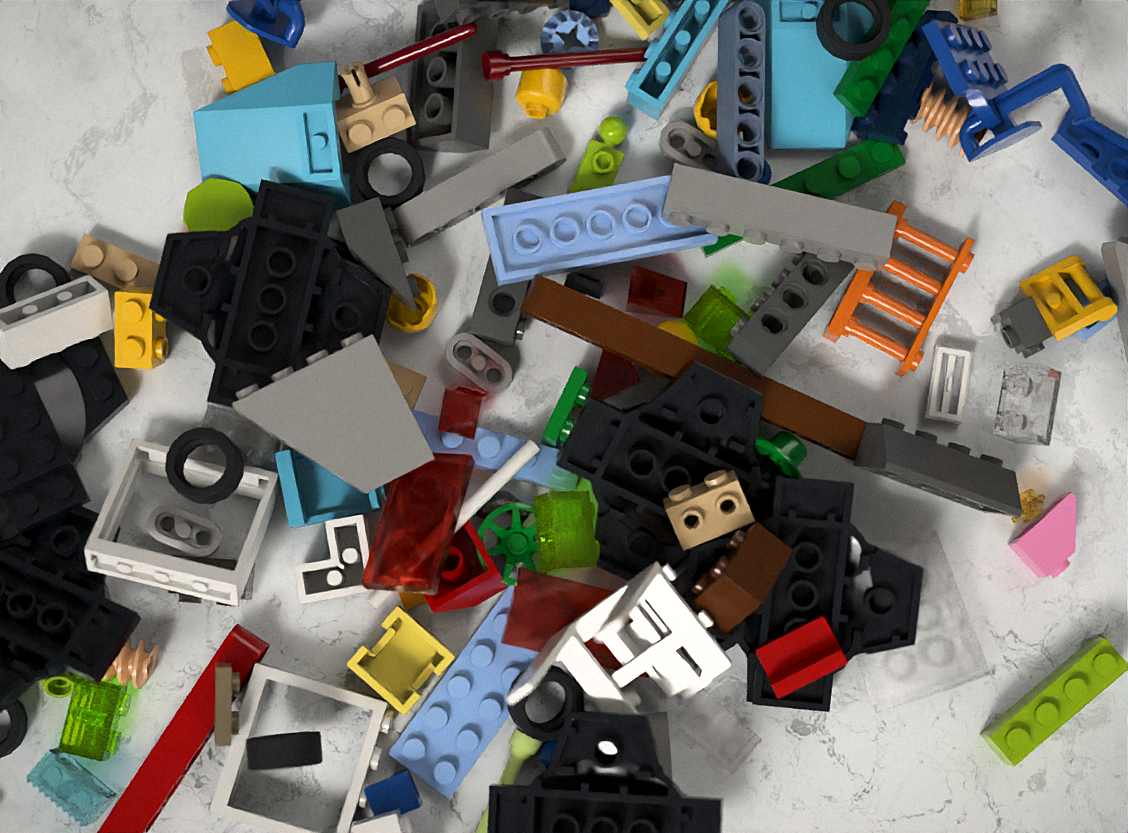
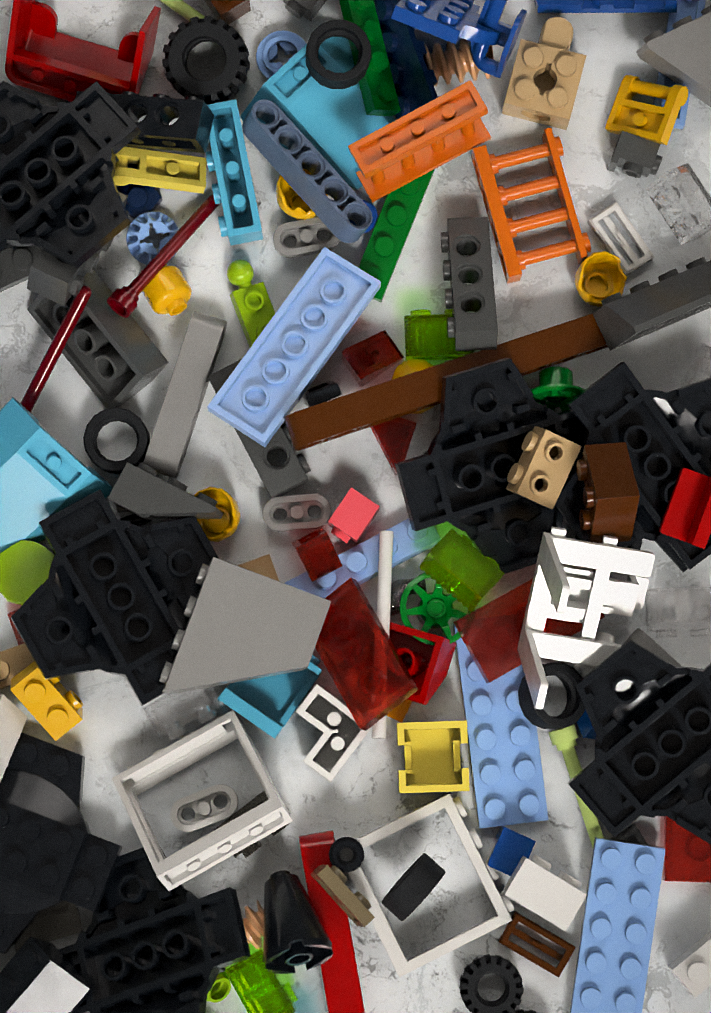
camera: 40 degrees left, 0 degrees up
black tyre [165,428,244,504] -> none
tan brick [335,61,416,153] -> none
green plate [542,366,592,448] -> none
light grey brick [661,163,898,271] -> none
none -> black cone [263,870,333,974]
none -> coral brick [328,487,380,544]
none -> black plate [329,837,364,872]
none -> orange fence [348,80,491,202]
none -> tan brick [502,17,587,130]
none -> yellow hair [575,251,627,307]

